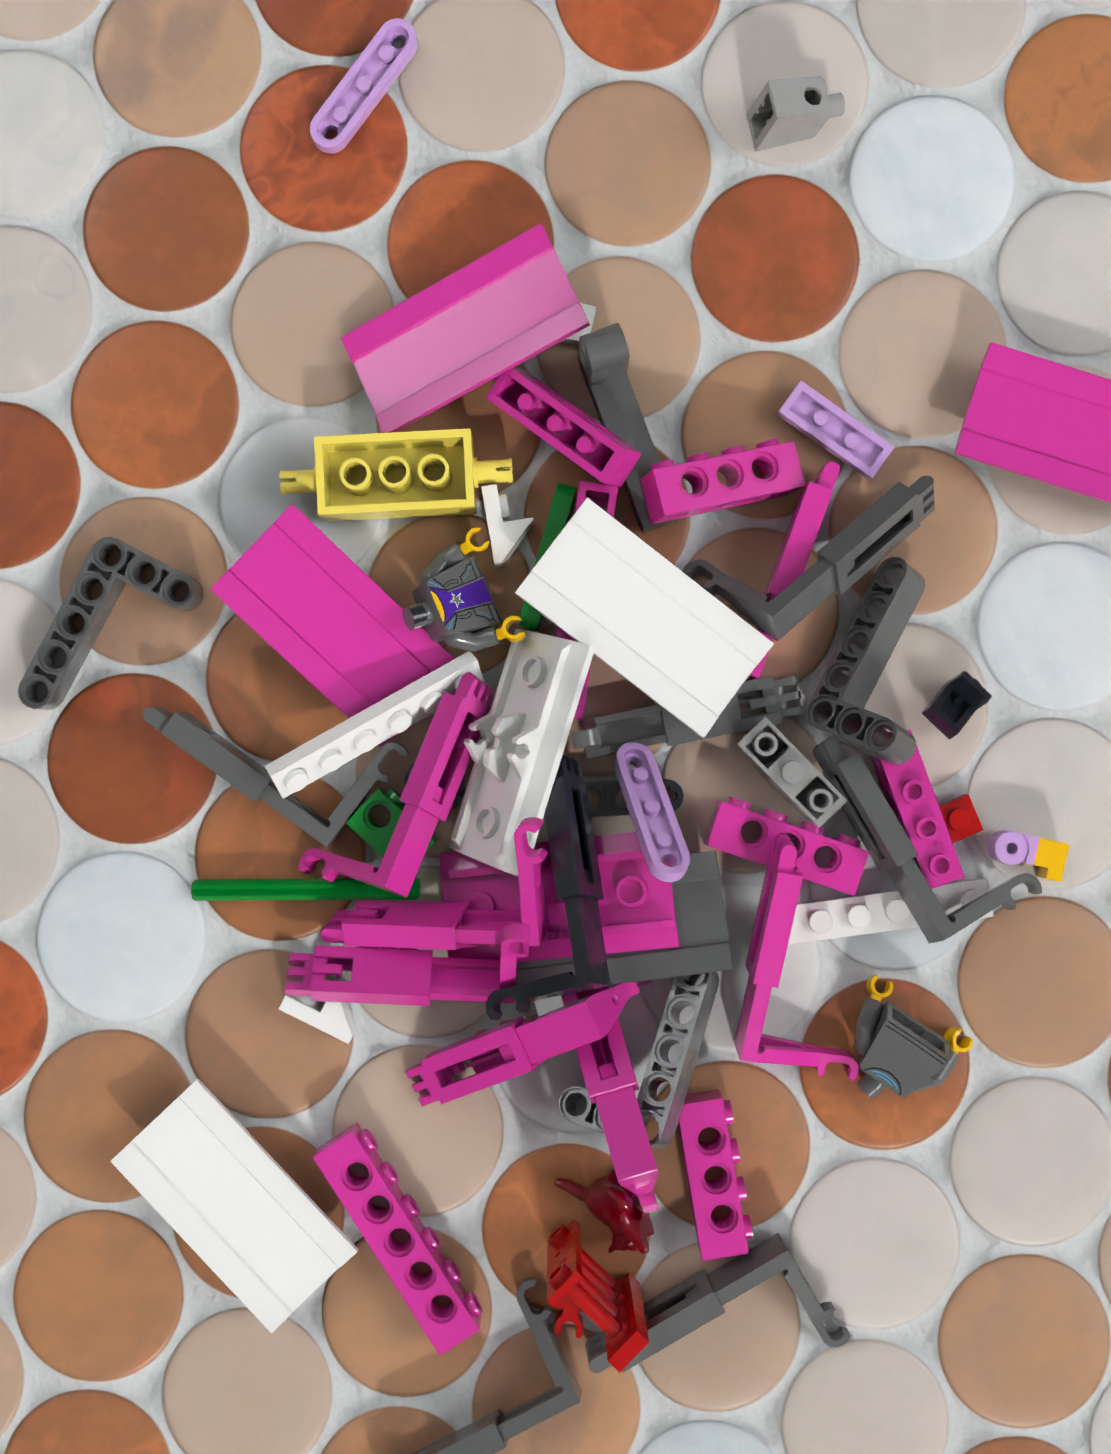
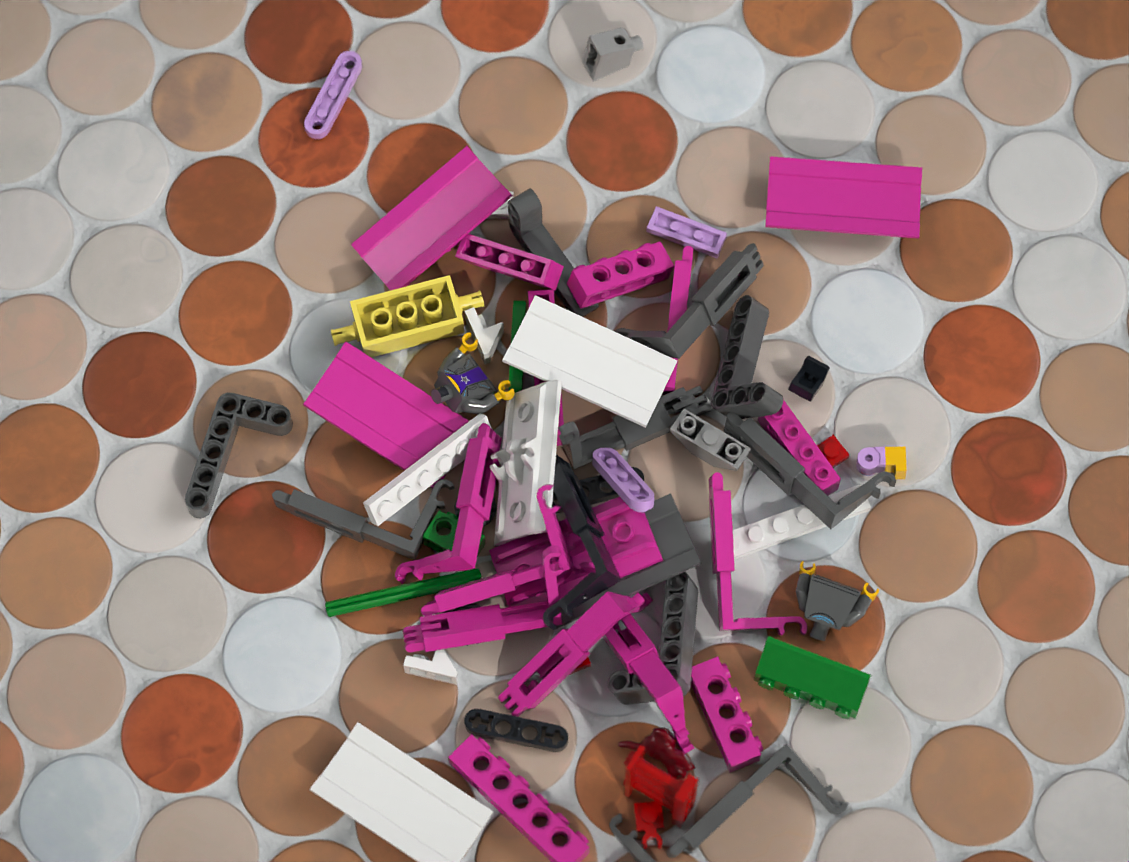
camera: 10 degrees left, 20 degrees down
dark pink brick [703,796,869,896] -> none
none -> black beam [464,709,568,752]
none -> green slope [754,636,871,719]

